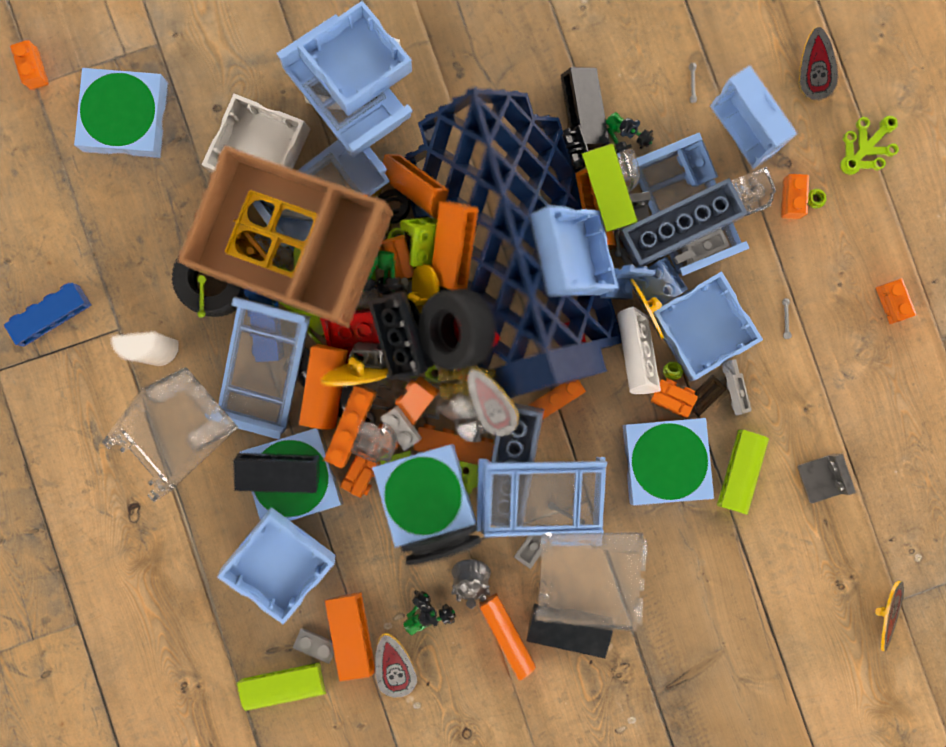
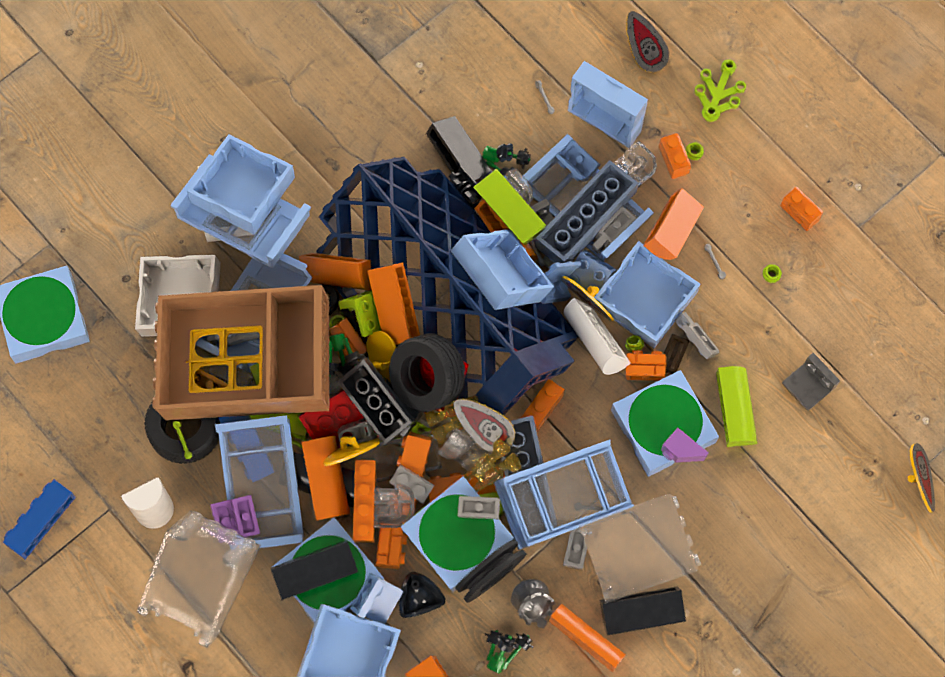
camera: 20 degrees left, 15 degrees down
none -> medium lavender slope [210,495,260,543]
none -> bracket [350,573,403,625]
none -> black hat [399,572,446,618]
none -> light grey plate [458,496,500,520]
none -> clear yellow piece [464,439,521,492]
none -> brick [643,188,704,260]
none -> medium lavender slope [661,428,708,463]
none -> lime plate [762,264,782,283]

